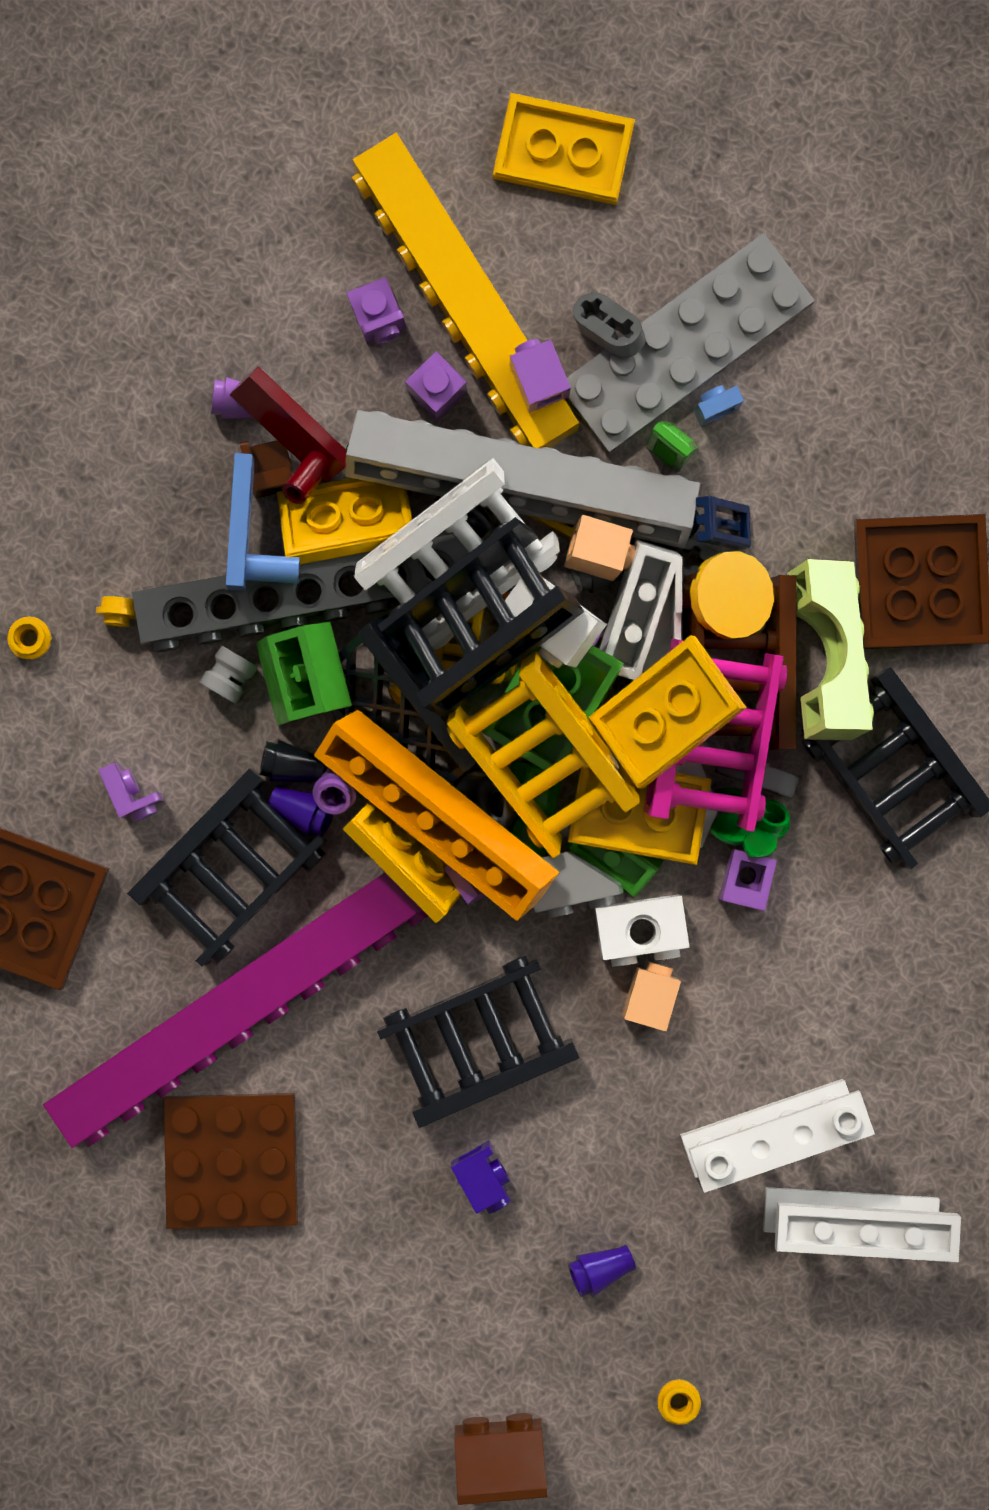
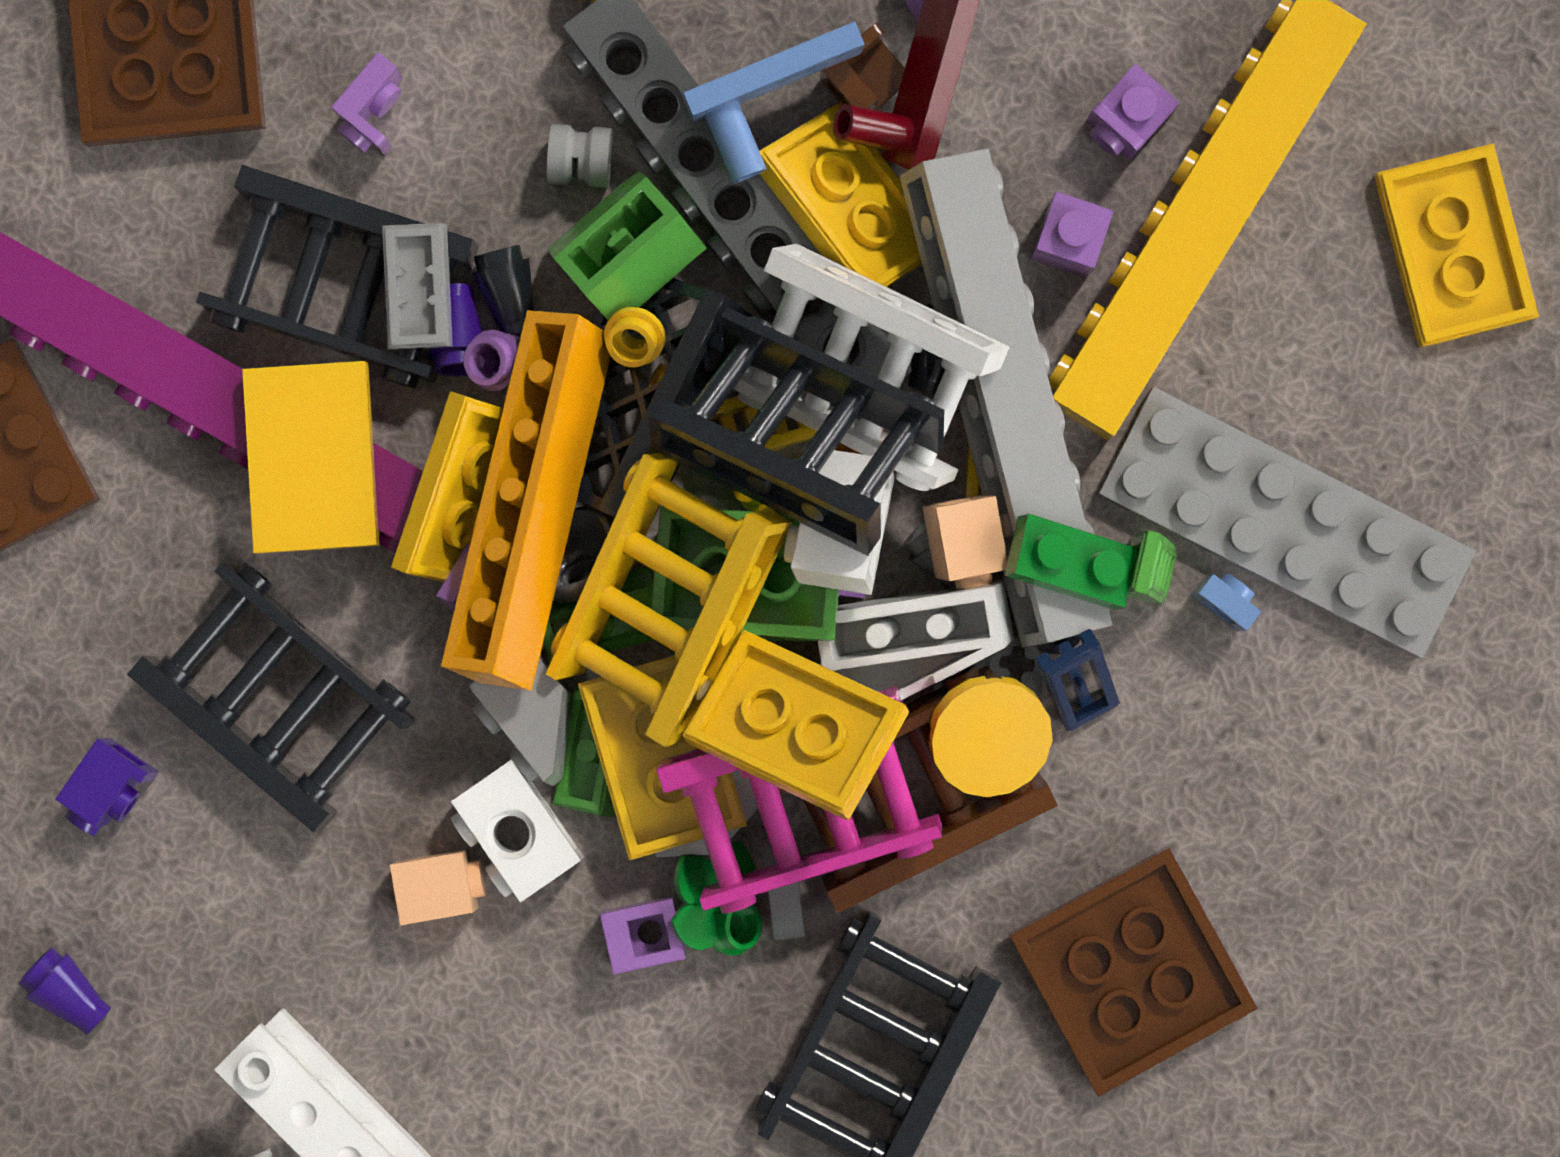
camera: 60 degrees right, 0 degrees up
medium lavender brick [509,339,571,413] -> none
dark grey beam [573,292,646,358] -> none
yellowish green arch [787,559,874,740] -> none
none -> yellow tile [242,361,379,554]
none -> light grey plate [382,223,453,350]
none -> yellow plate [604,307,666,367]
none -> green plate [1005,513,1138,610]

